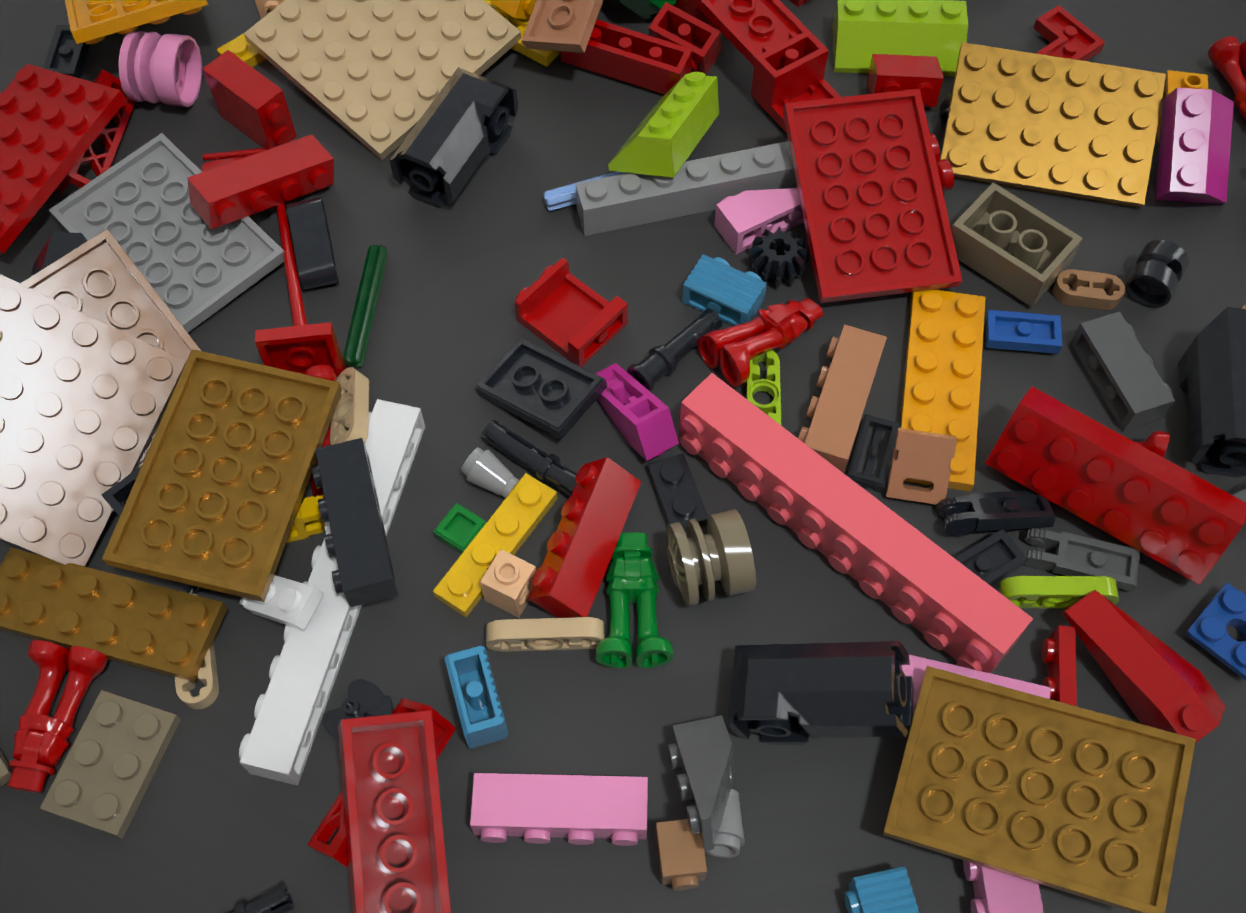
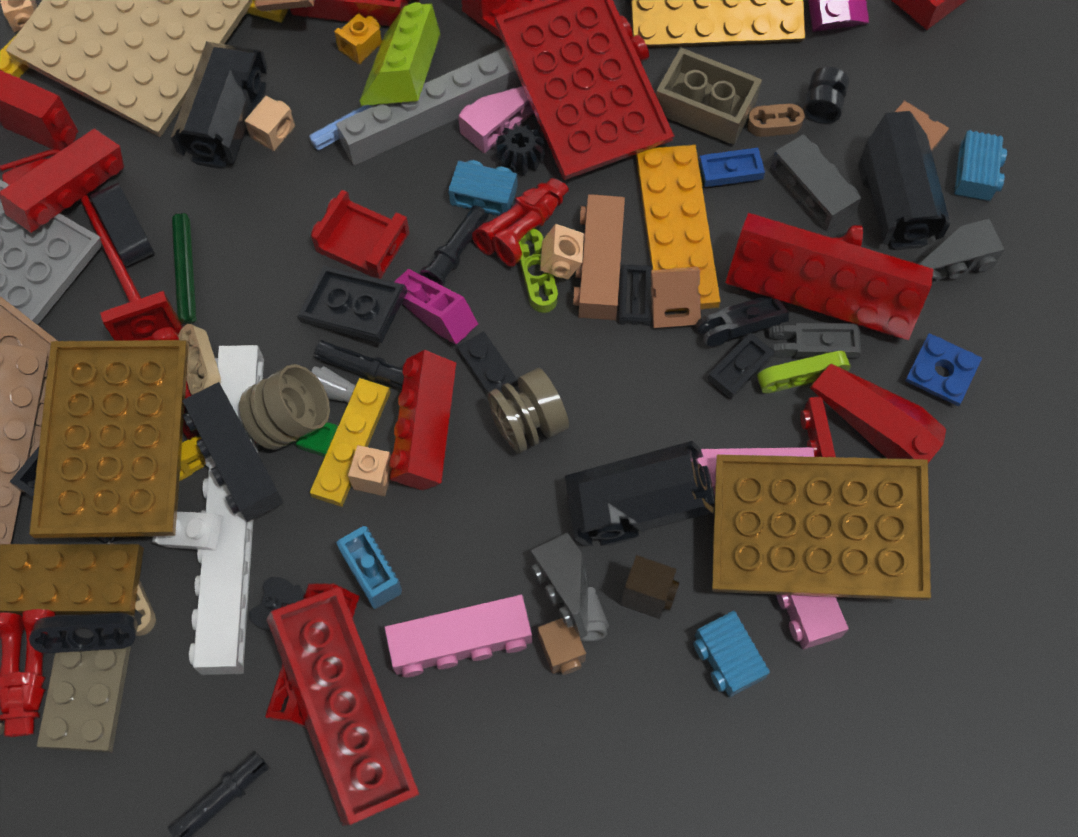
camera: 15 degrees left, 5 degrees up
tan beam [486,617,604,652] -> none
green piece [595,532,673,669] -> none
coral brick [678,373,1033,673] -> none
none -> black beam [29,613,138,653]
none -> dark tan wheel [239,364,330,450]
none -> light nougat brick [245,96,295,151]
none -> light orange brick [334,14,382,64]
none -> light nougat brick [540,224,584,279]
none -> dark brown brick [621,555,680,619]

